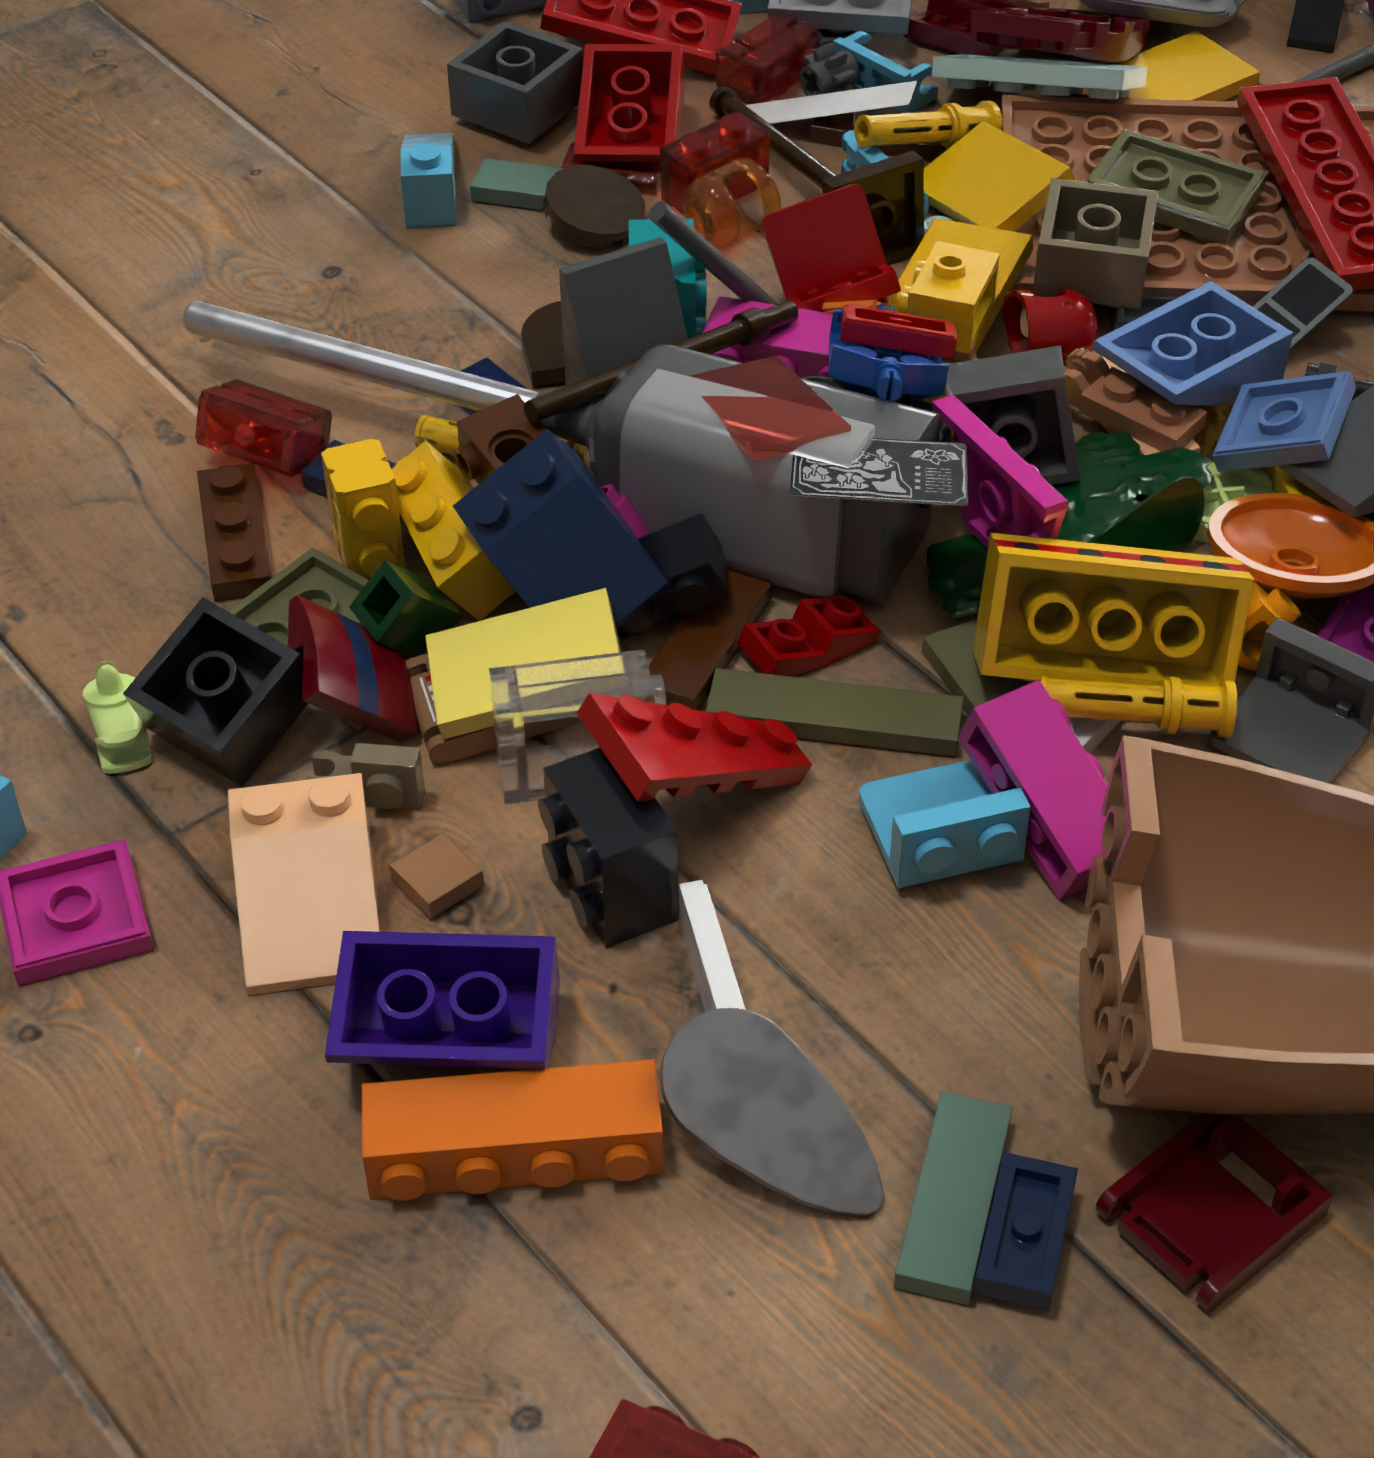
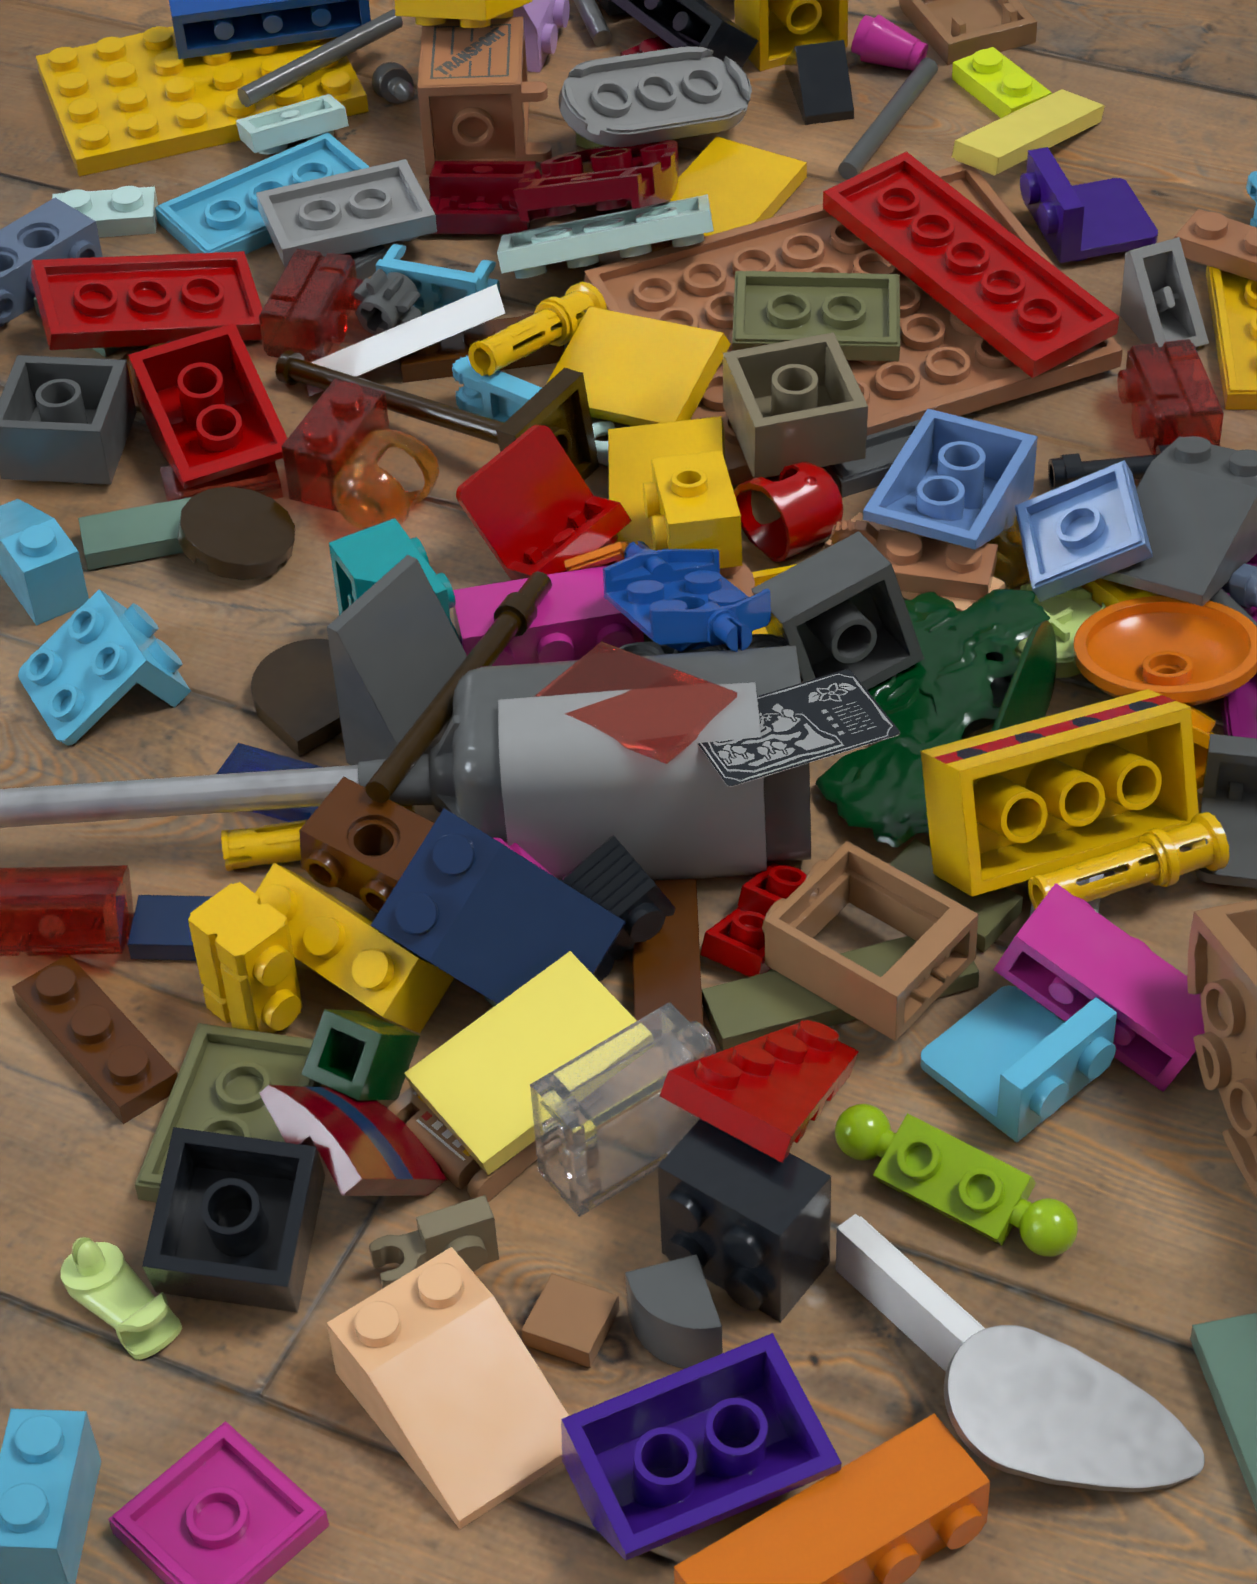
camera: 25 degrees left, 0 degrees up
dark grey bar [649,202,779,305] -> none
red tile [840,304,957,359] -> none
dark pink wing [932,395,1068,549] -> none
black sticker [1253,258,1352,348] -> none
none -> medium azure bracket [18,589,191,746]
none -> dark grey brick [625,1254,723,1369]
none -> medium nougat window [762,841,978,1041]
none -> lime plate [835,1104,1078,1257]

